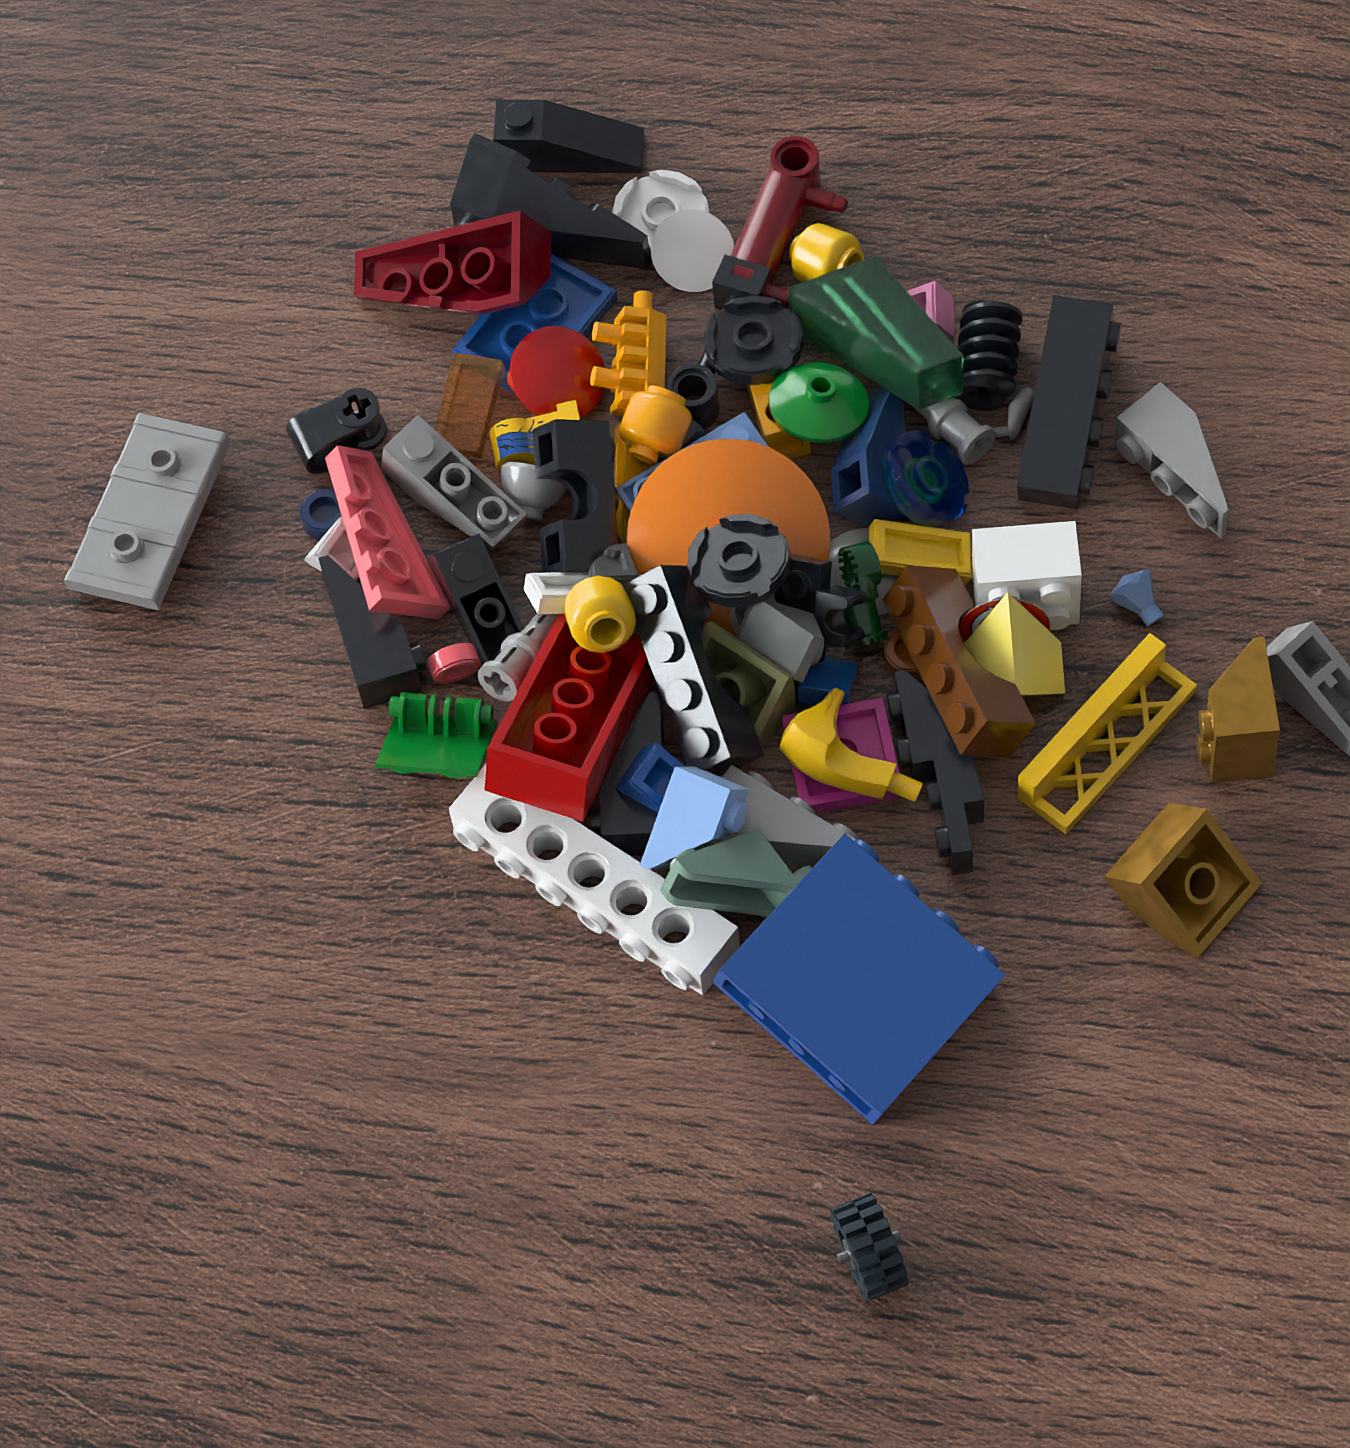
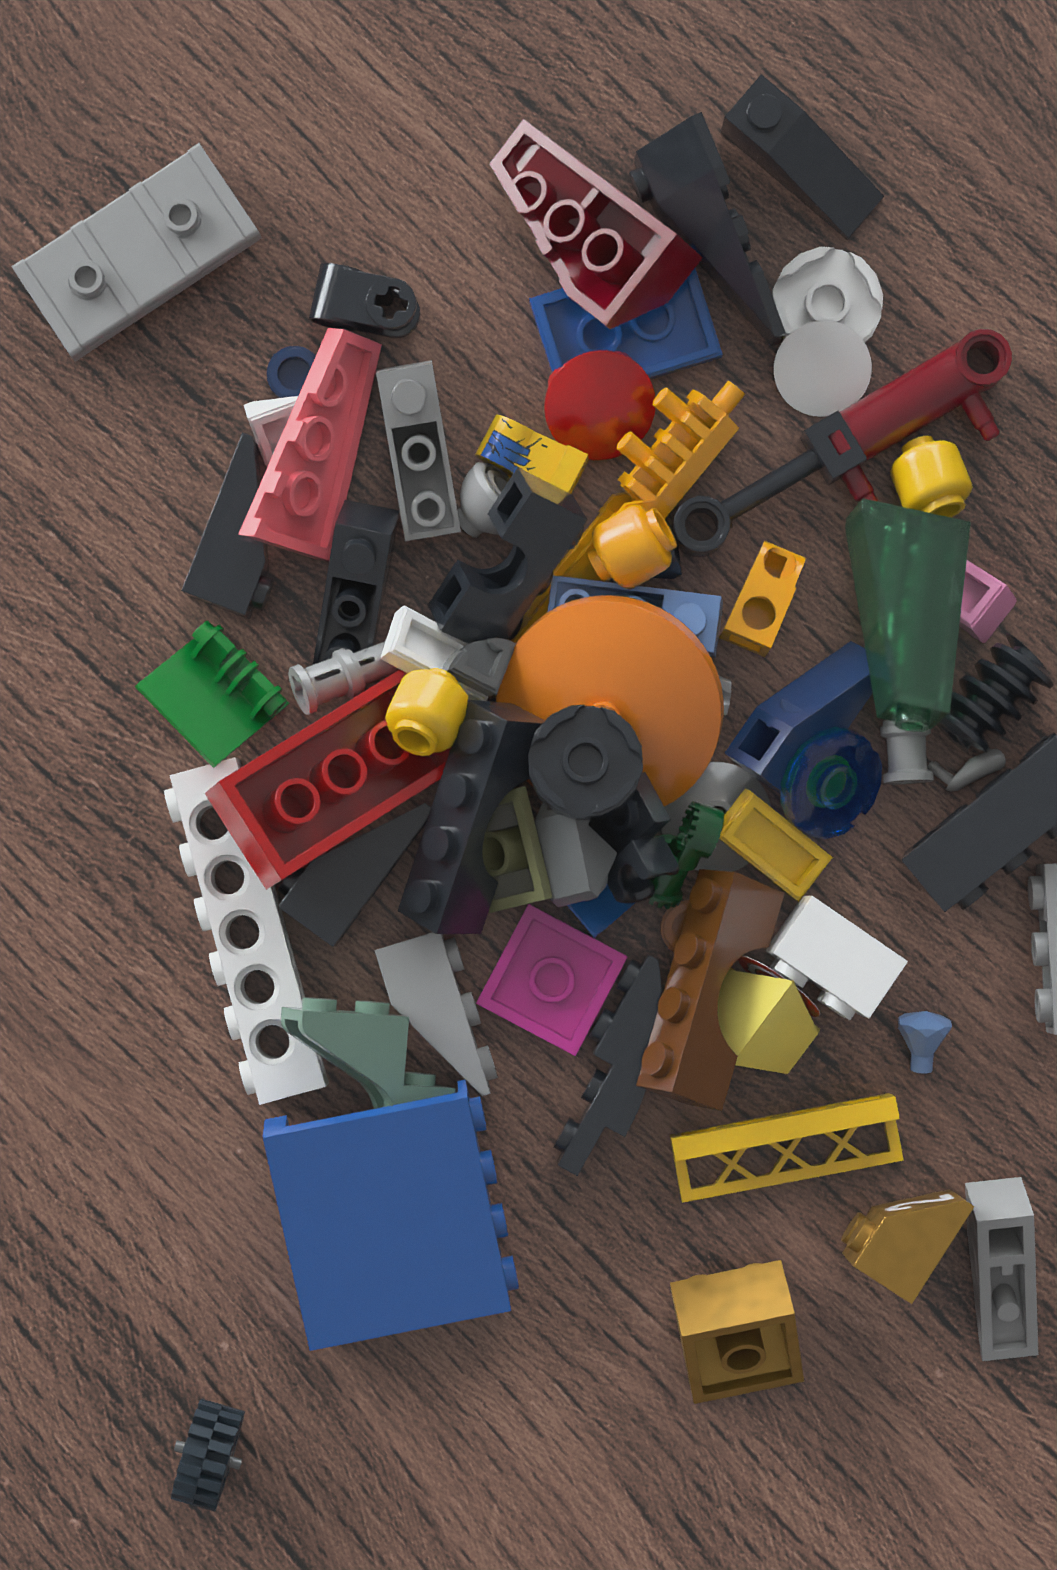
camera: 30 degrees right, 25 degrees up
coral tile [427,643,481,684] -> none
clear orange tile [434,353,505,458] -> none
blue slope [616,743,686,813] -> none
light blue slope [640,767,749,869] -> none
black tile [703,295,804,386] -> none
green dish [769,362,869,443] -> none
yellow animal [779,687,923,802] -> none

